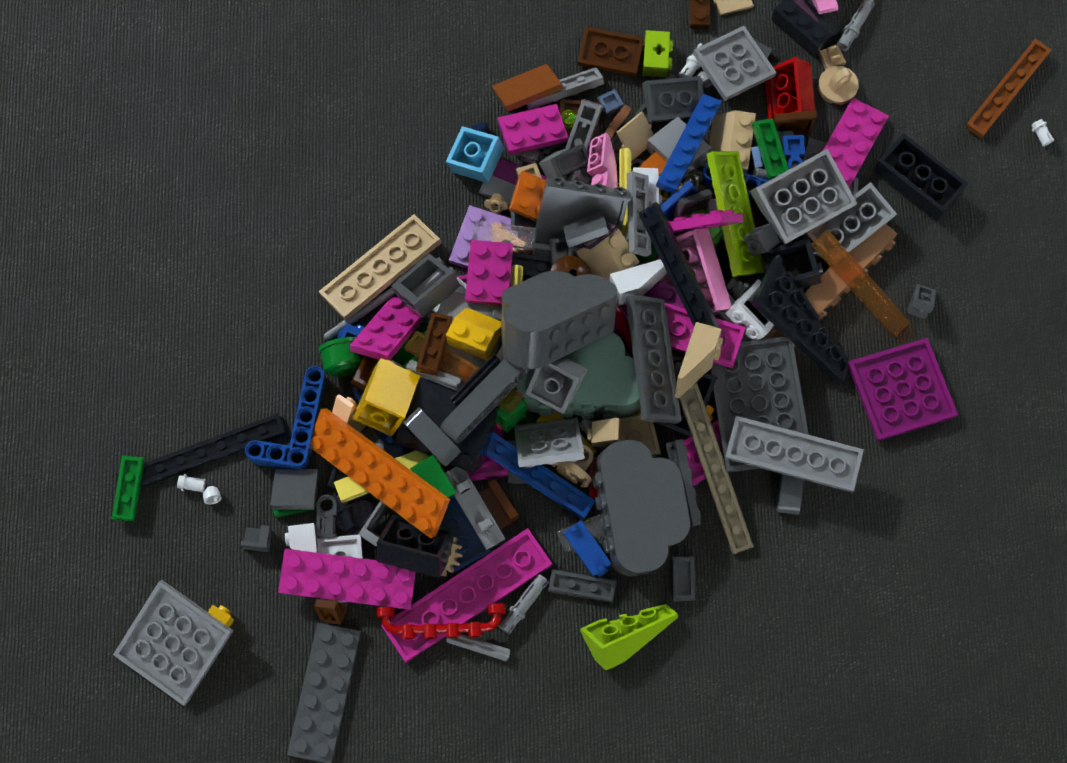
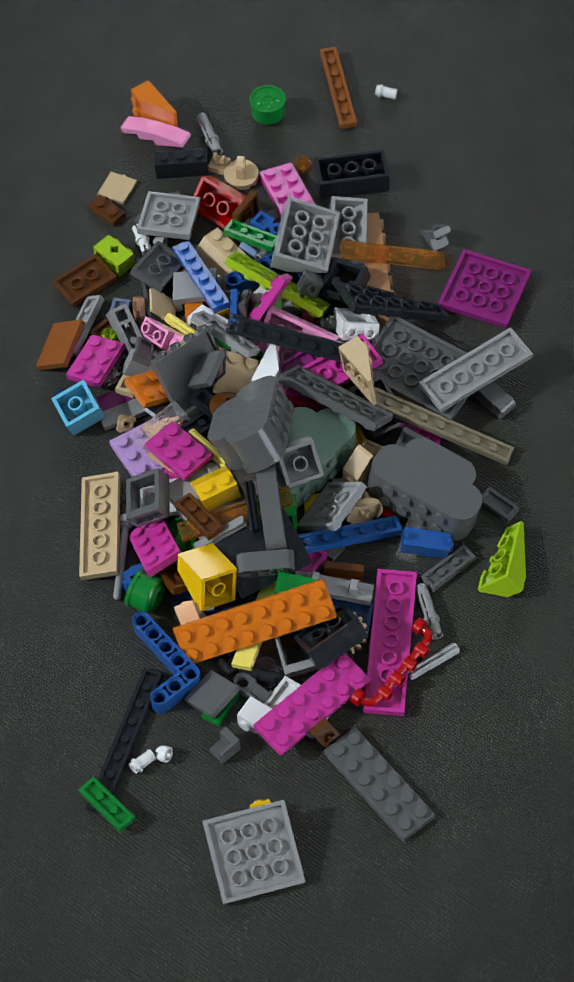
camera: 45 degrees left, 15 degrees down
none -> green wheel [249,85,286,125]
none -> clear orange plate [294,156,311,172]

